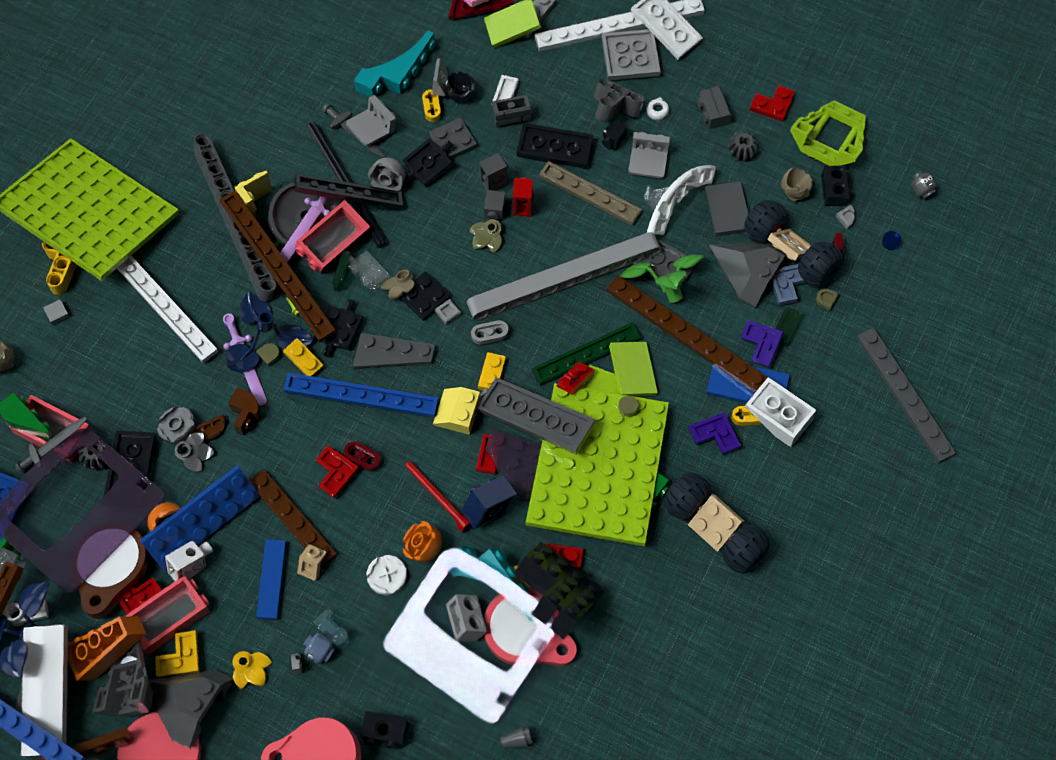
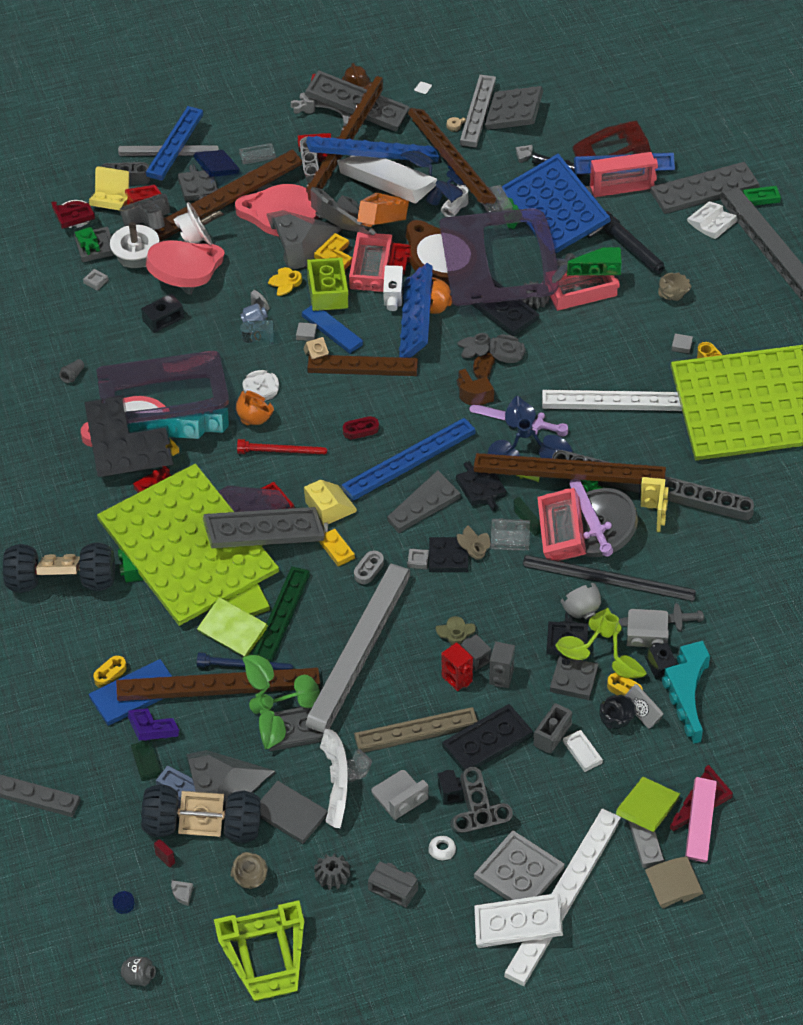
camera: 135 degrees right, 15 degrees down
olive tile [256,343,280,367] -> none
yellow plate [283,338,323,376] -> none
black plate [294,173,403,210] -> none
red plate [316,445,359,499] -> none
light grey brick [446,594,487,642] -> none
dark blue brick [461,476,517,530] -> none
red plate [557,362,595,395] -> none
olive tile [618,396,638,416] -> none
dark purple plate [688,412,741,455] -> none
white slope [745,377,816,447] -> none
red plate [749,85,795,122] -> none
olive tile [816,289,839,311] -> none
black brick [821,165,852,207] -> none
none -> dark blue piece [197,652,294,670]
none -> light grey tile [296,322,317,341]
none -> lime brick [307,257,348,311]
none -> lime plant [555,608,647,678]
none -> black brick [645,643,677,678]

